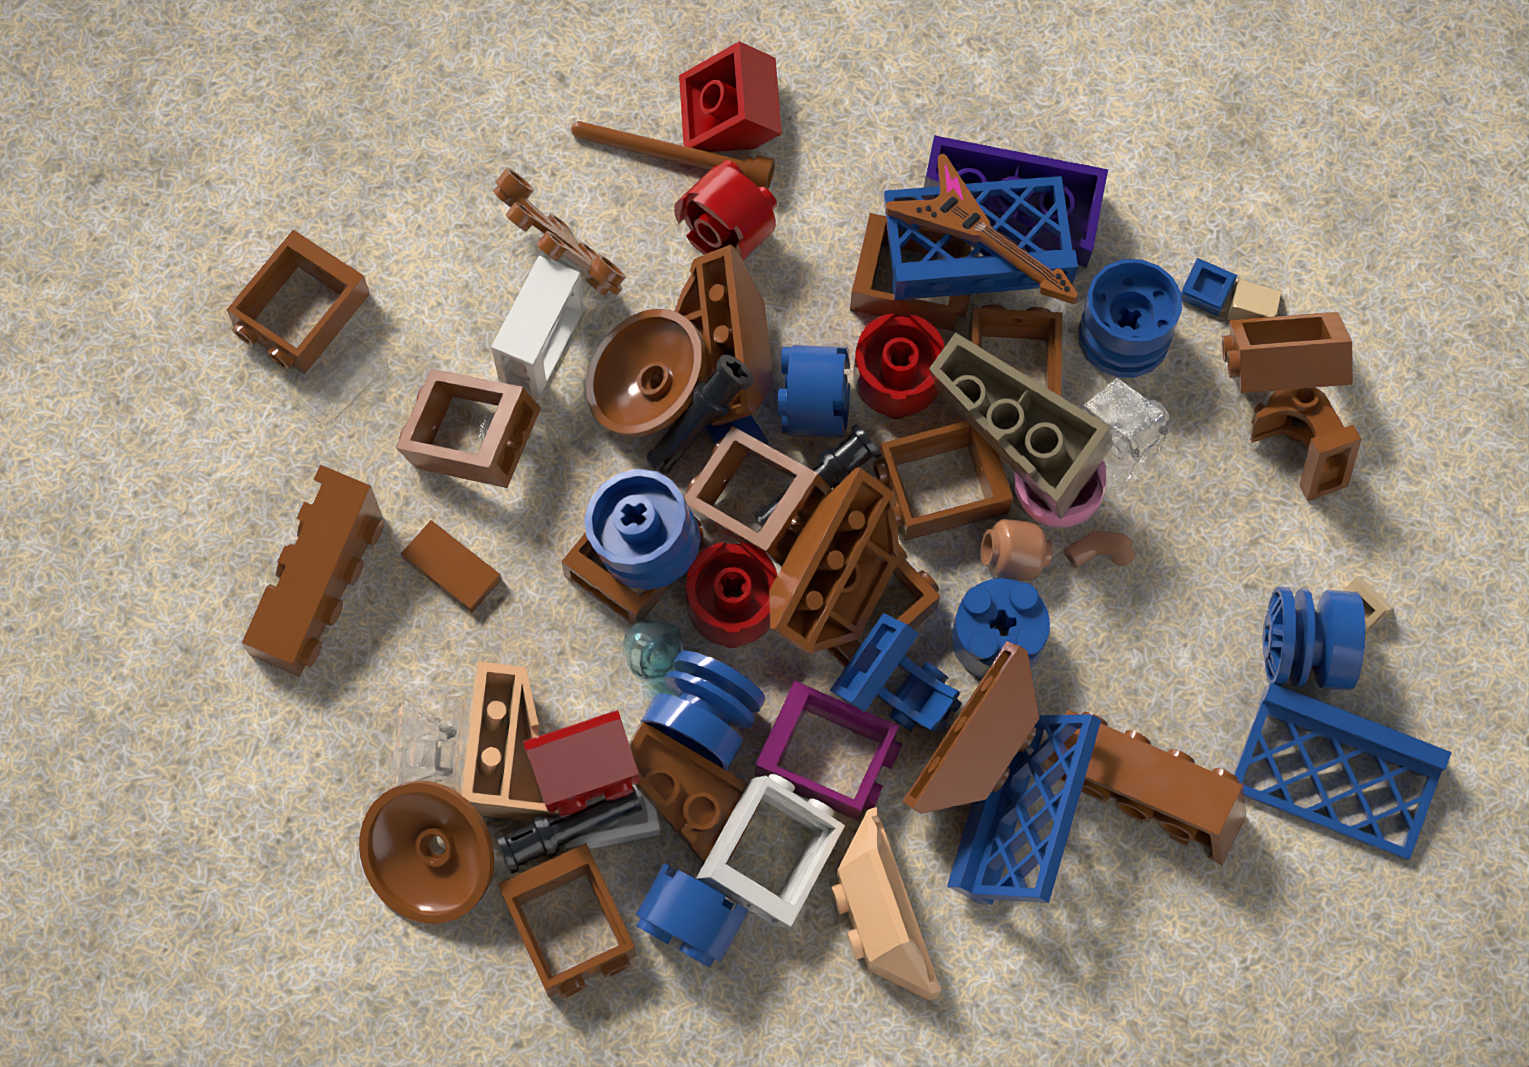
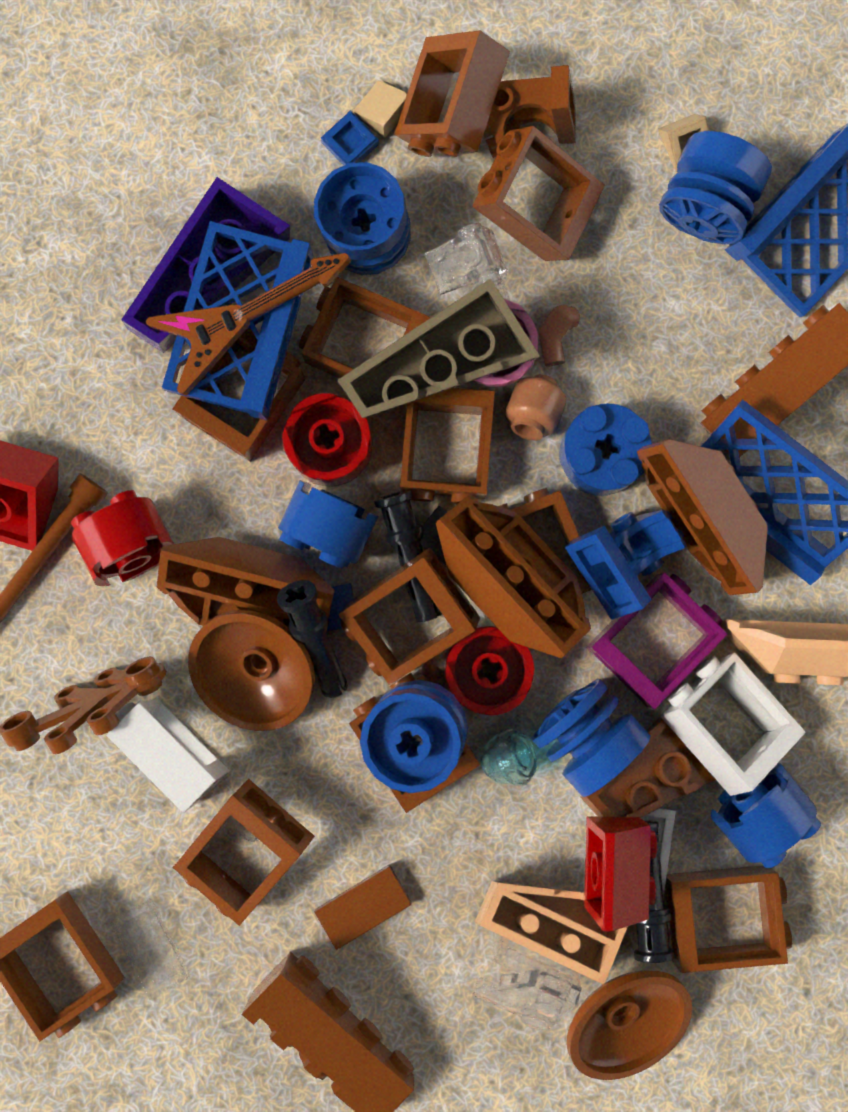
camera: 65 degrees left, 15 degrees up
none -> dark orange window [472,126,605,261]

